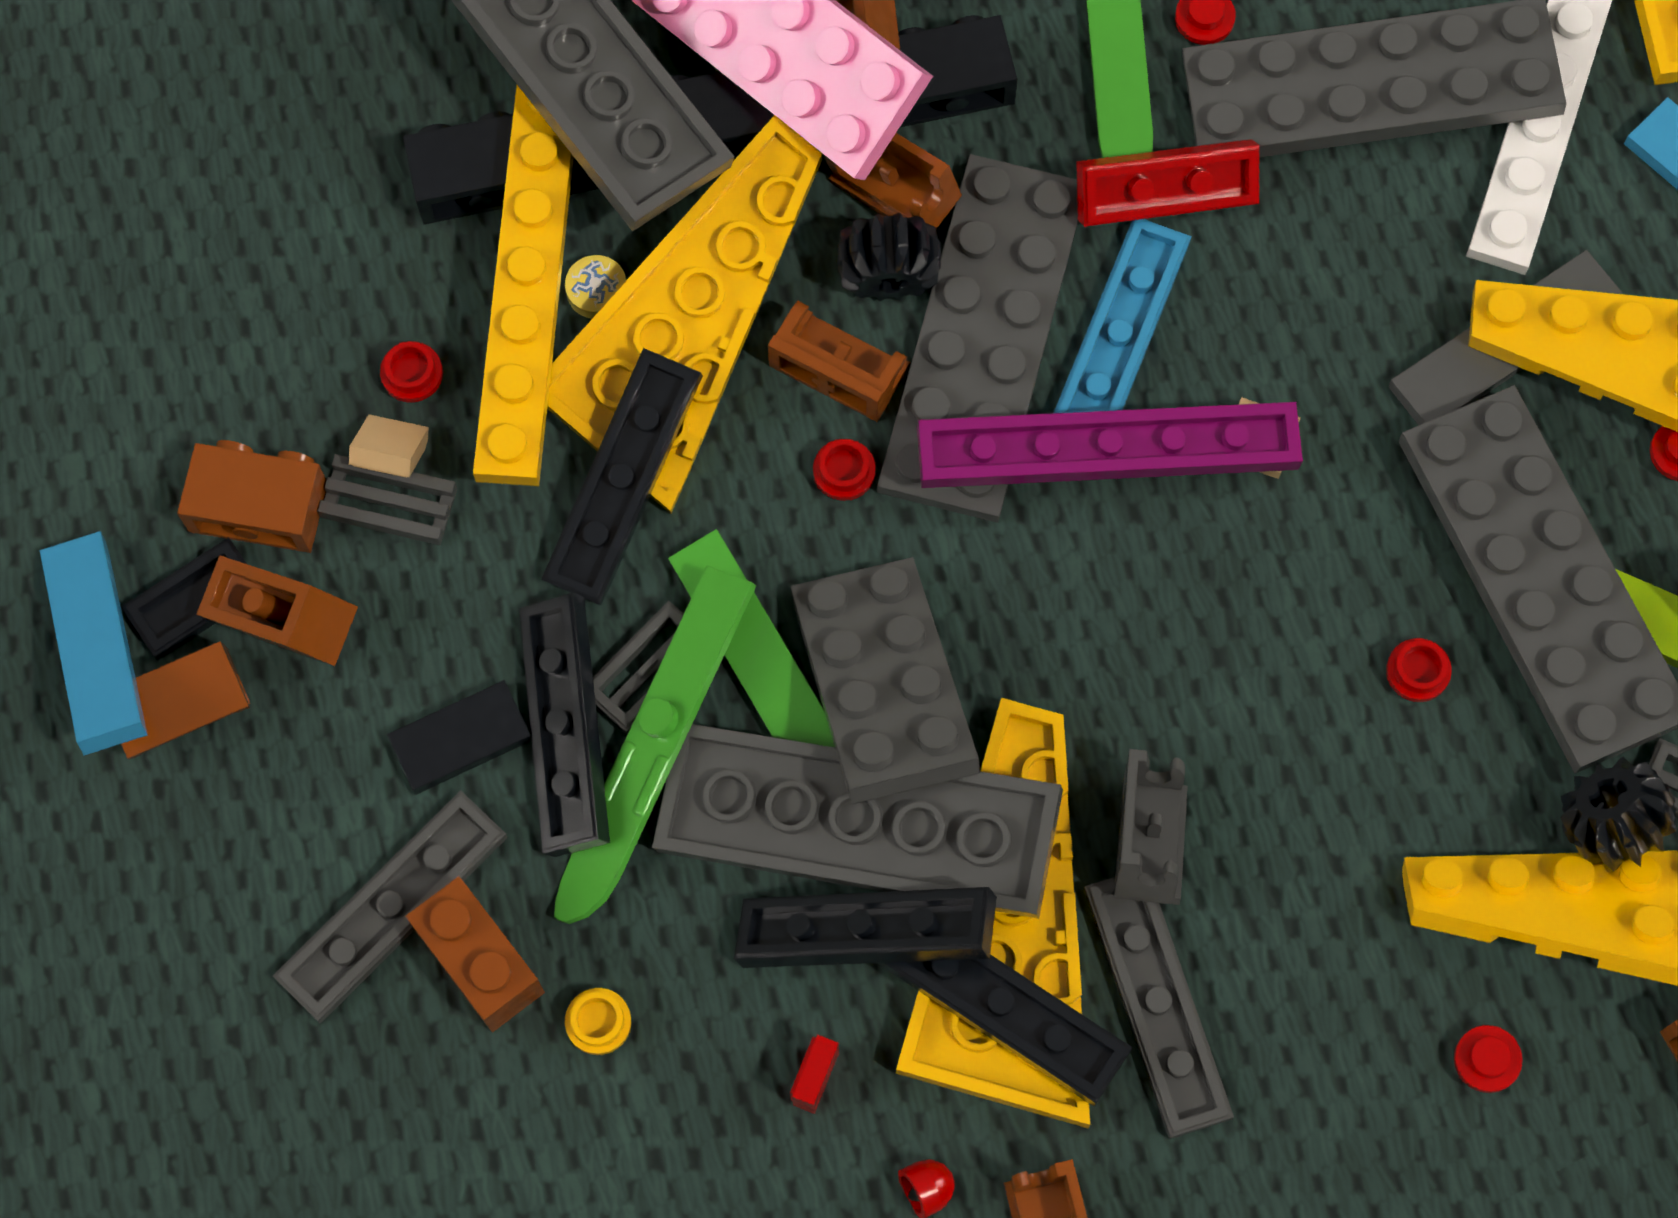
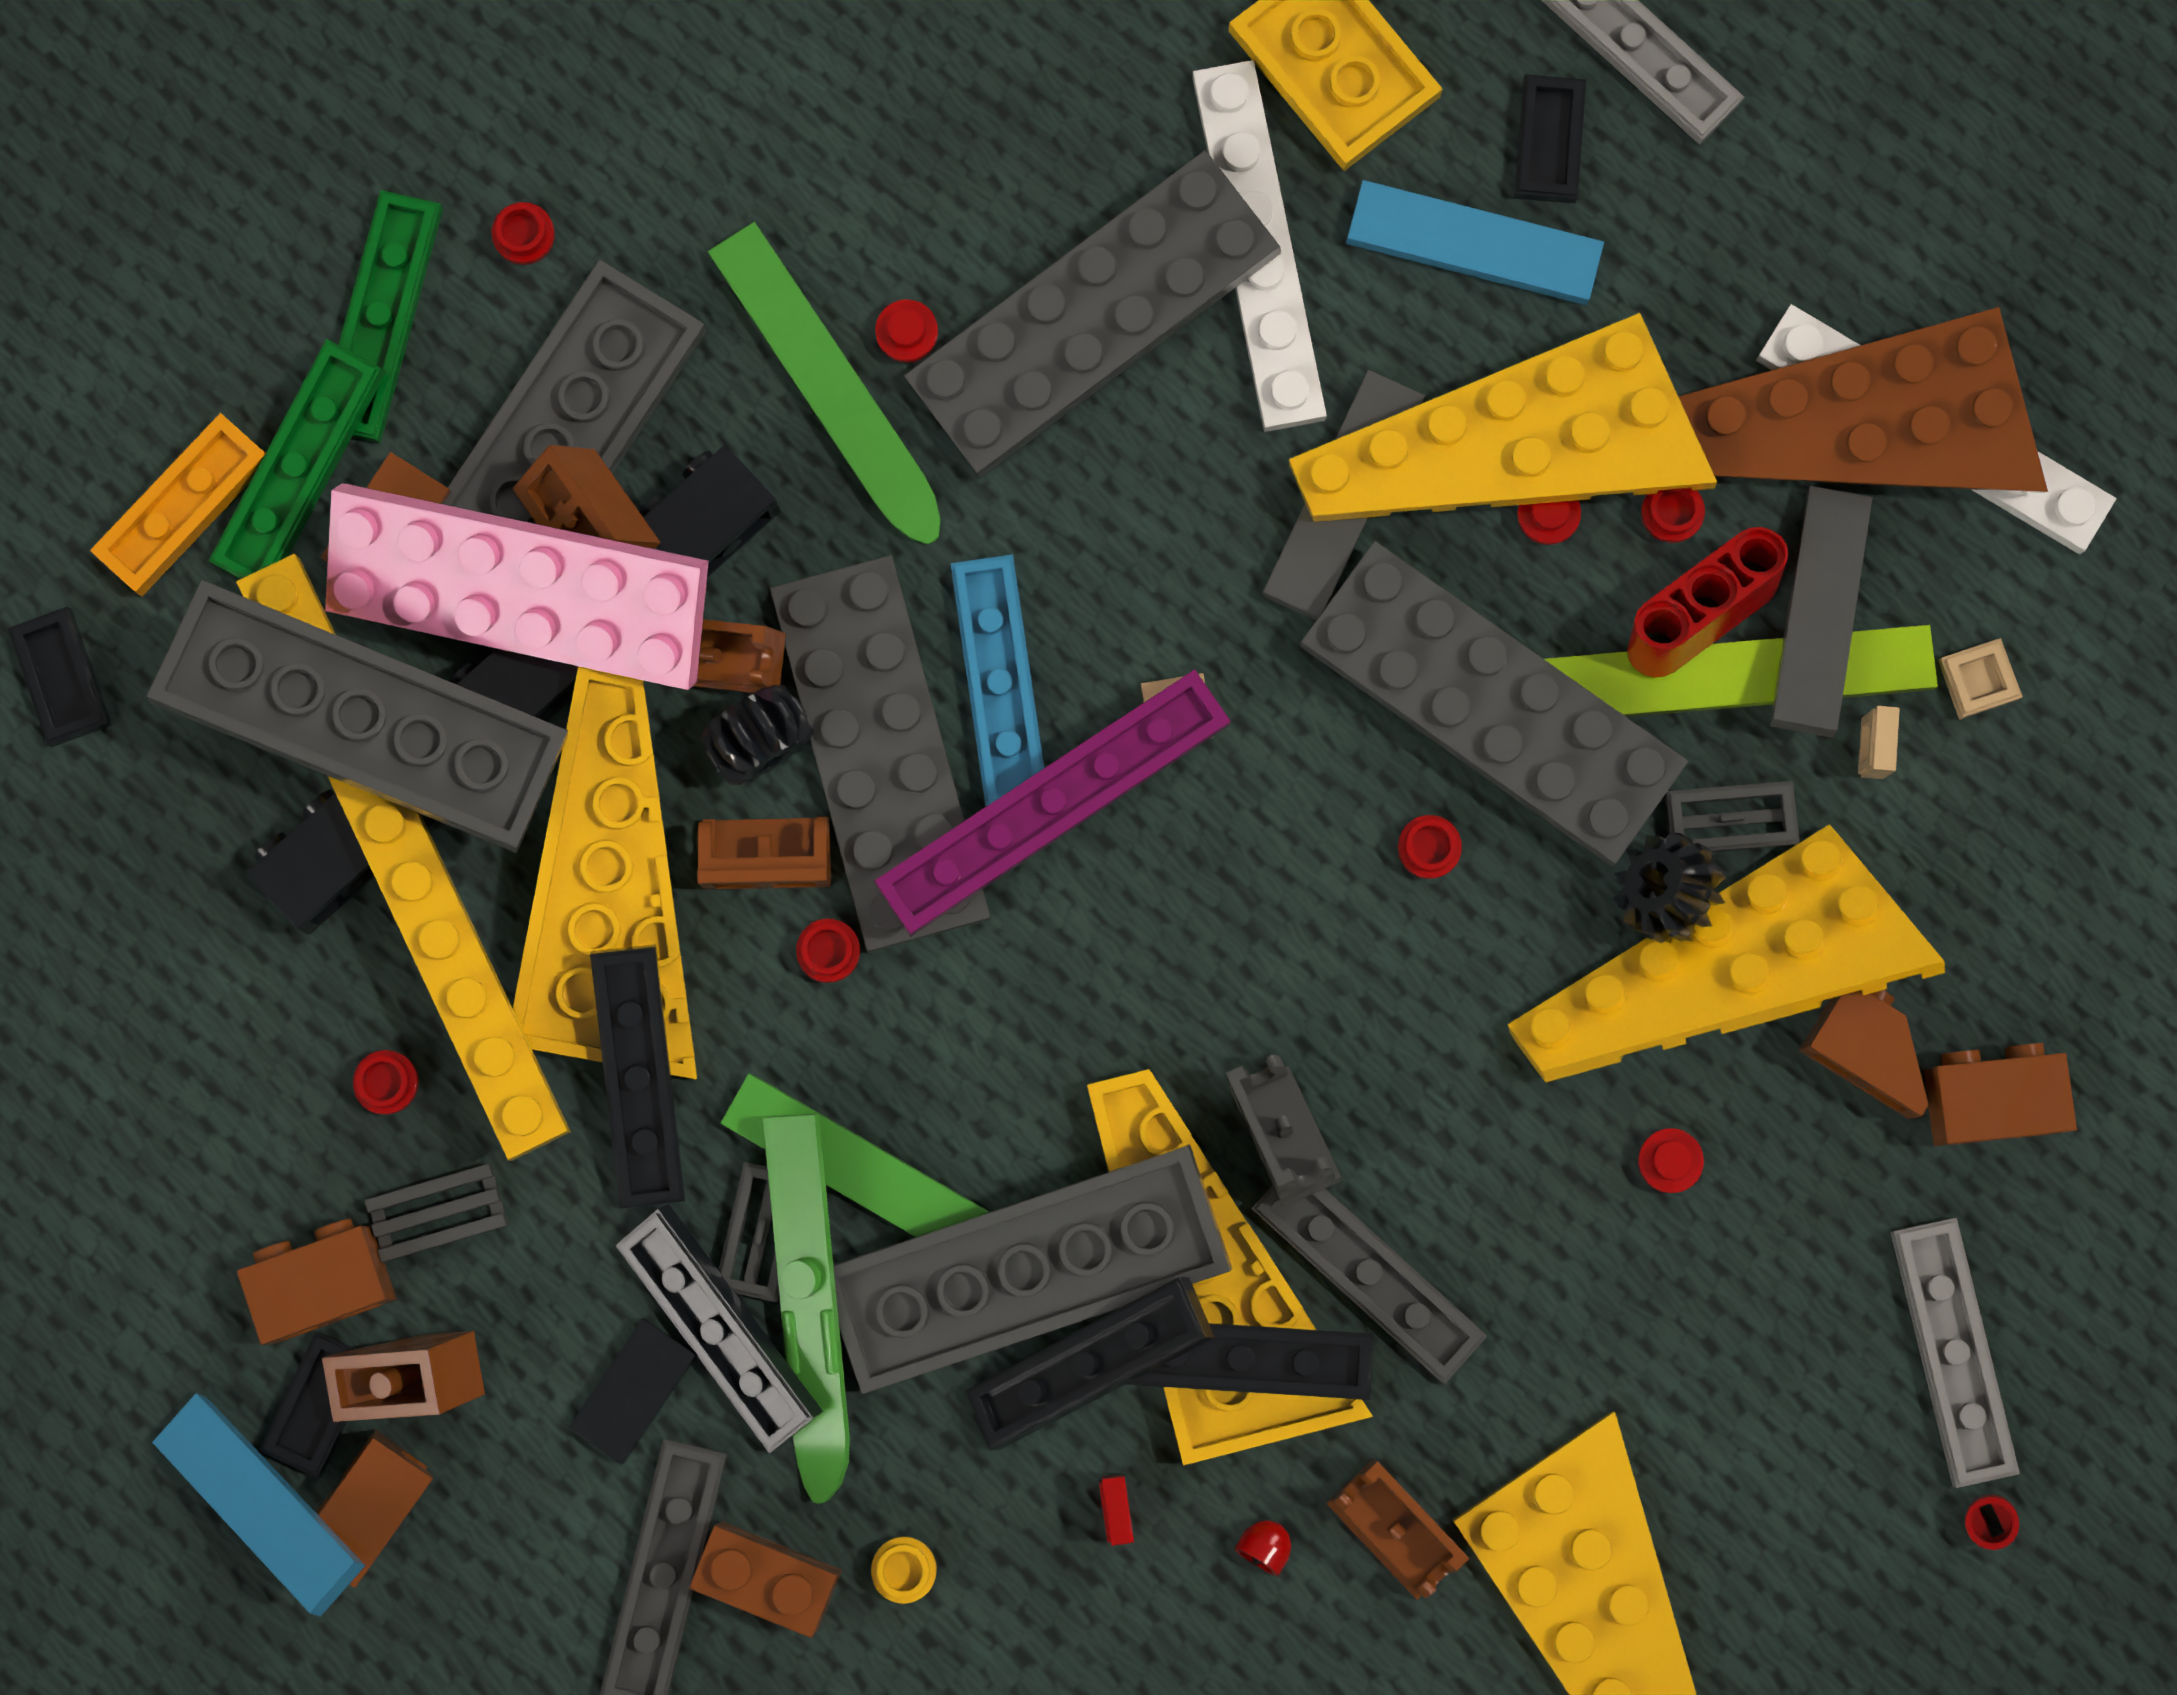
camera: 30 degrees left, 10 degrees up
tan tile [349,415,429,478] -> none
light yellow tile [565,255,626,319] -> none
dark grey plate [790,557,980,804] -> none
red tile [1076,139,1259,227] -> none

